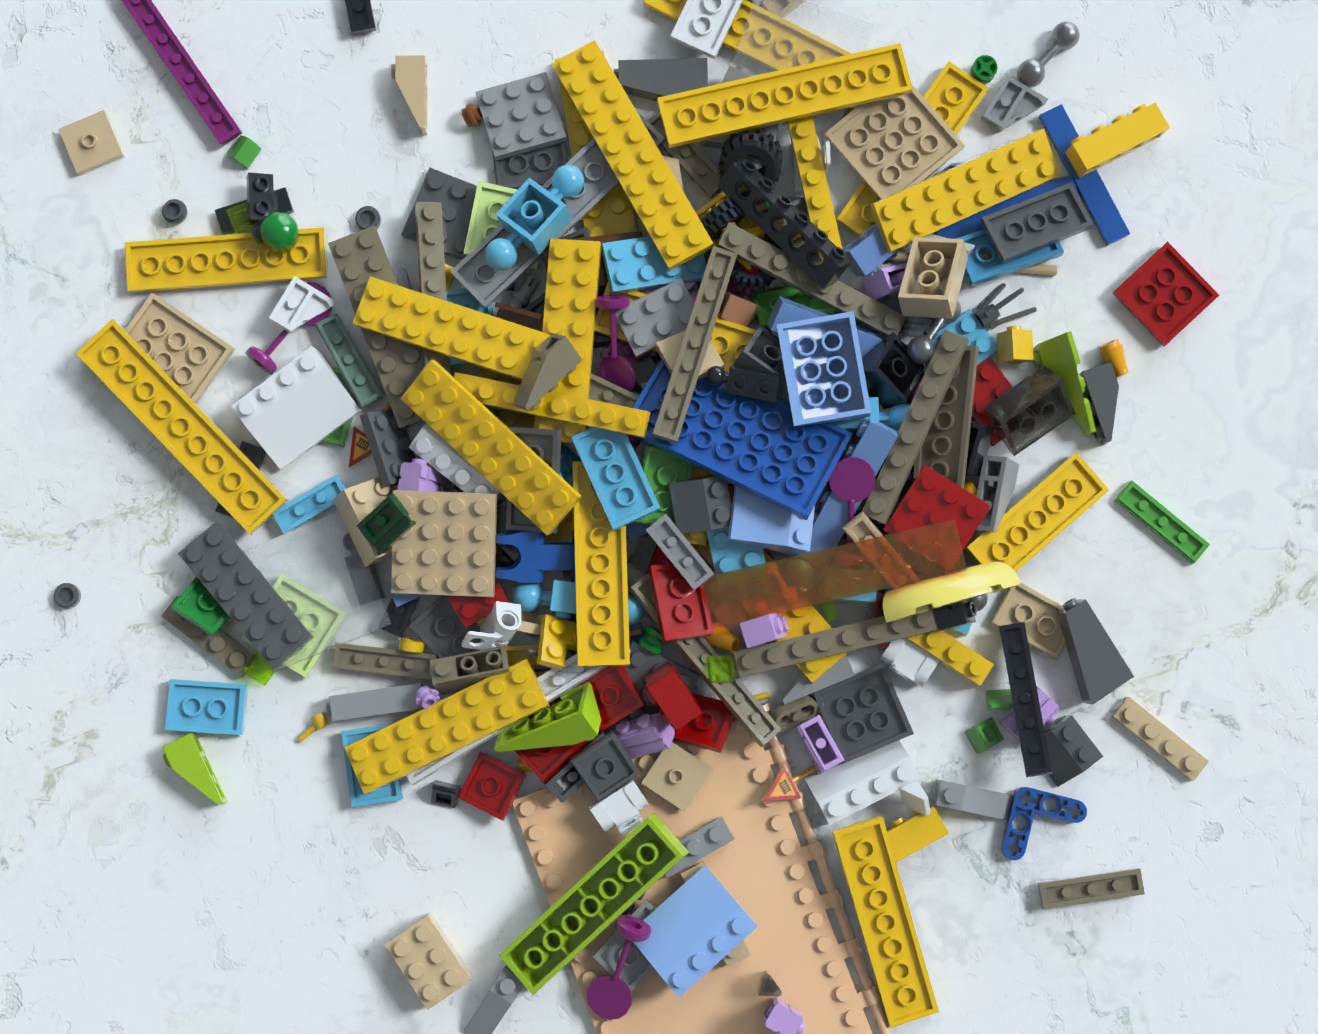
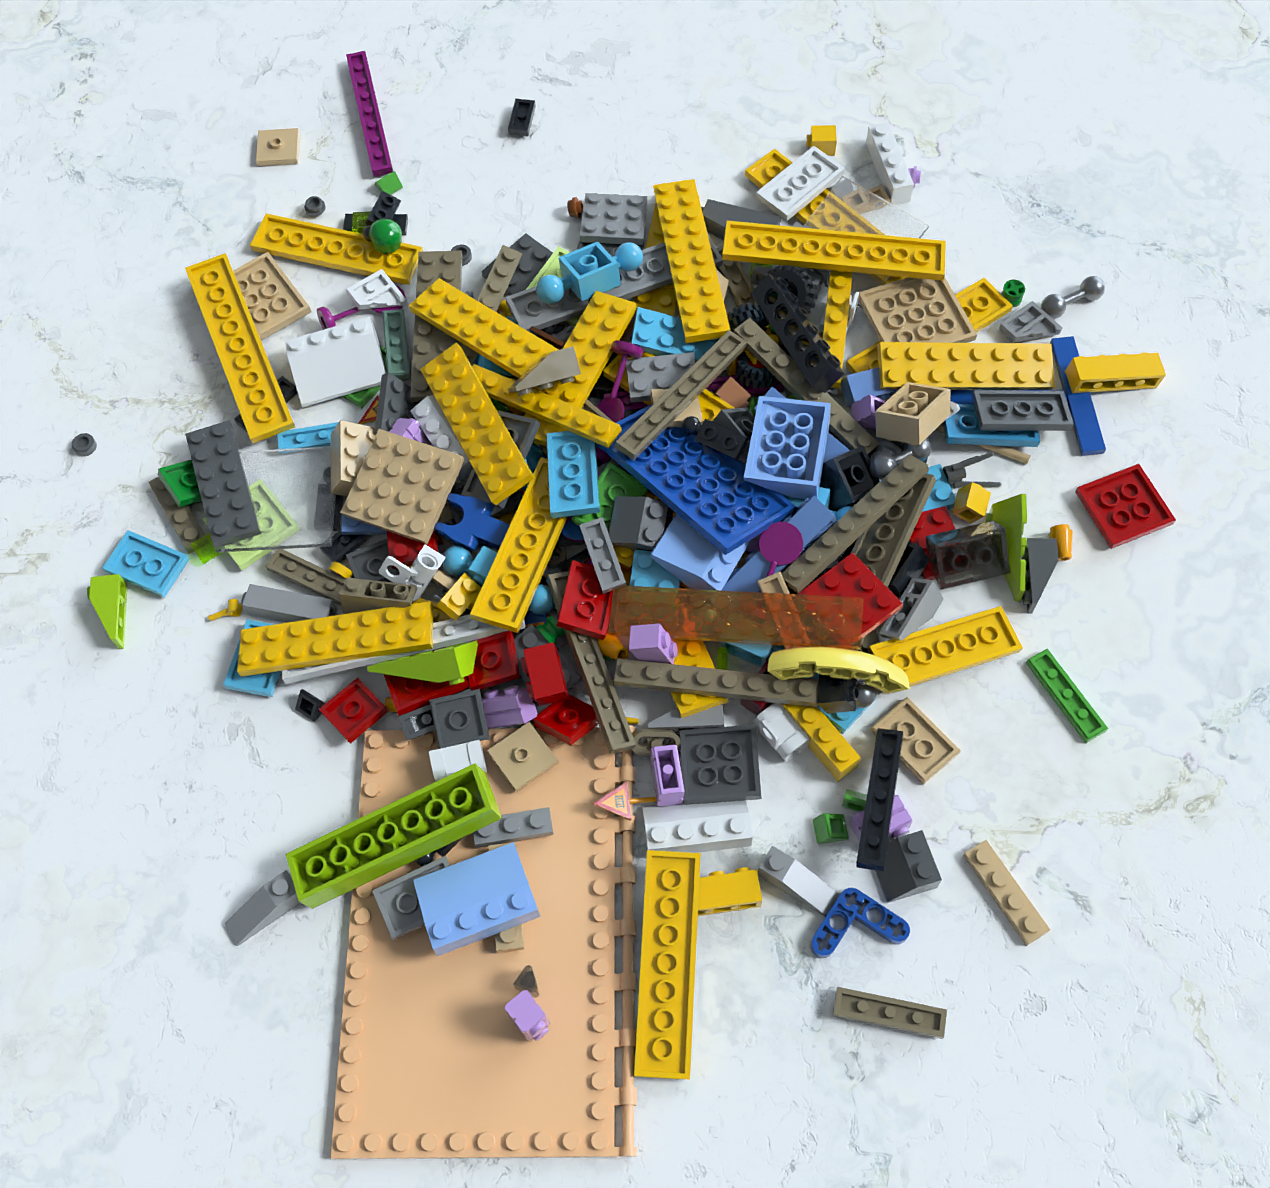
camera: 25 degrees right, 20 degrees down
dark green plate [357,494,416,555] -> none
tan brick [385,913,474,1010] -> none
tan slope [391,55,428,135] -> none
lavender plate [415,685,440,709] -> none
magenta piece [587,915,651,1020] -> none
clear neon green tile [707,655,736,683] -> none
white slope [900,781,931,816] -> none
dark grey slope [1057,598,1134,705] -> none

